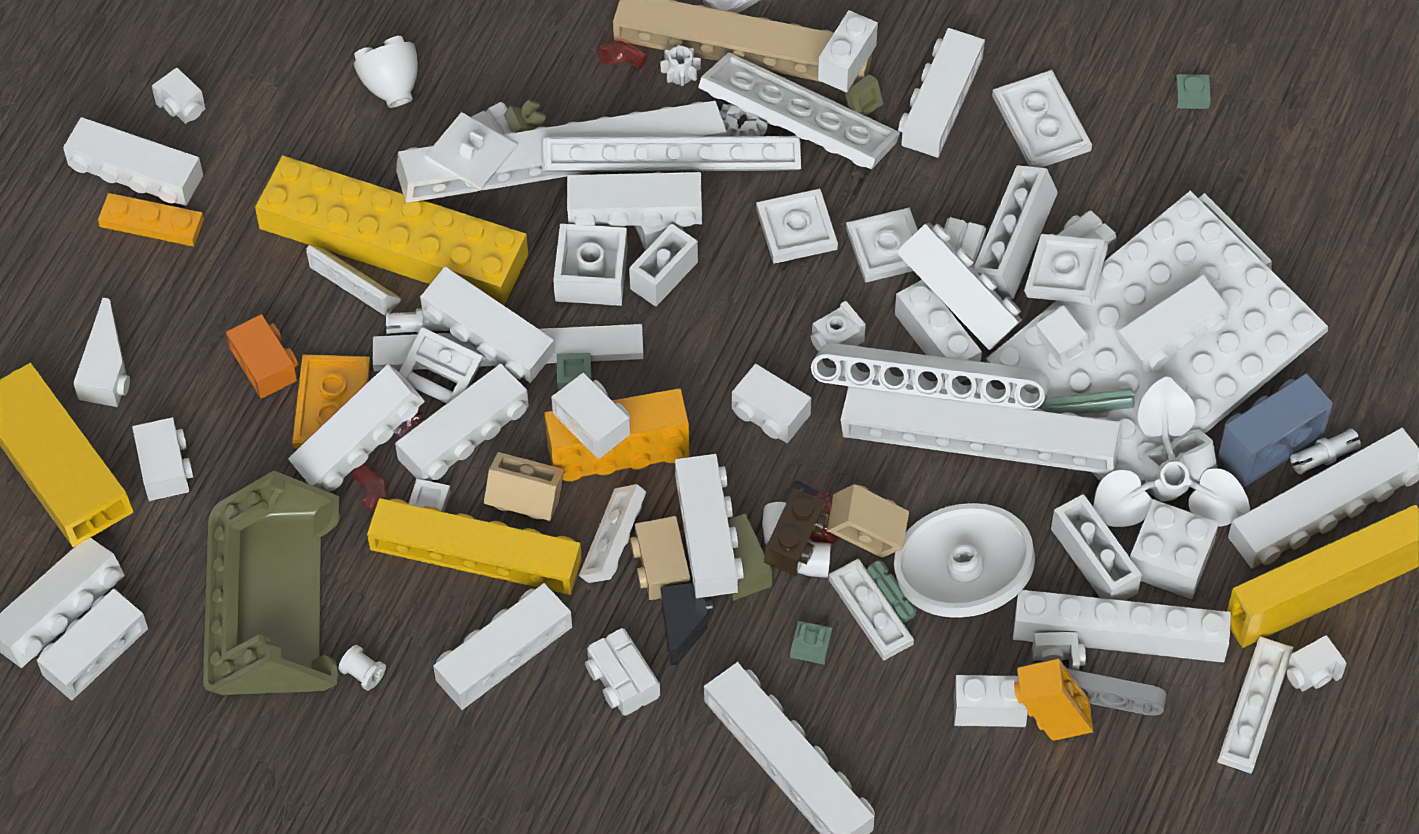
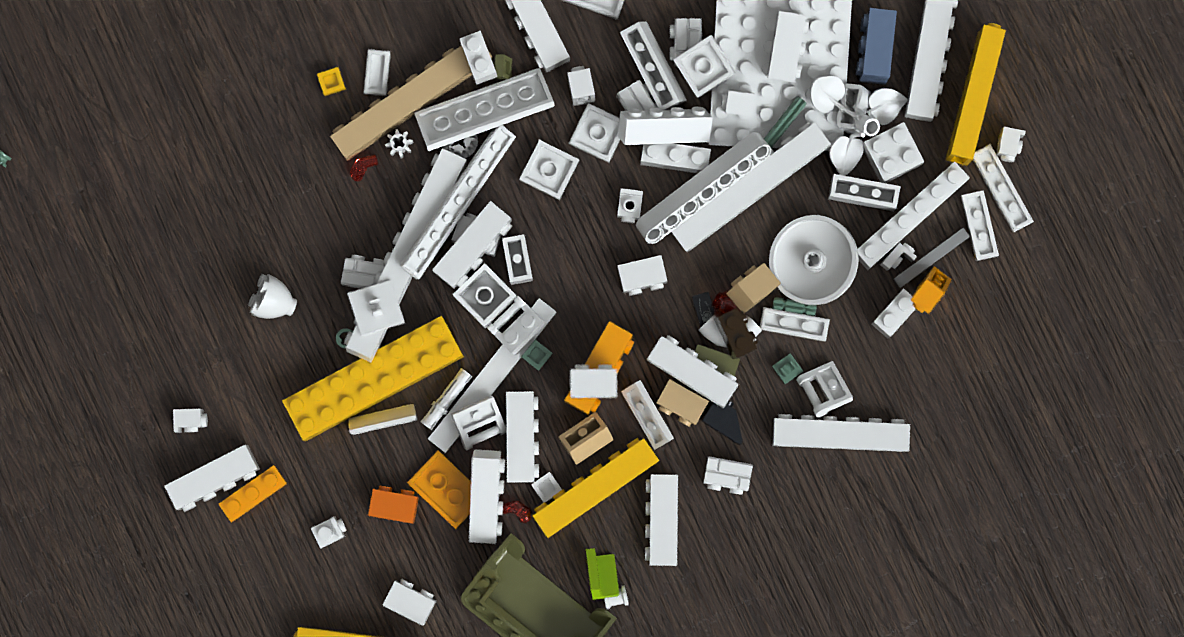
camera: 45 degrees left, 25 degrees up
white slope [74,298,130,407] -> none
white brick [420,267,555,383] -> none
olive tile [504,100,546,133] -> none
white pin [1290,429,1361,474] -> none
none -> white bracket [311,516,347,549]
none -> white plate [487,296,546,355]
none -> white brick [567,66,595,106]
none -> lime panel [586,548,619,600]
none -> white plate [797,361,853,417]
none -> white plate [961,190,999,261]

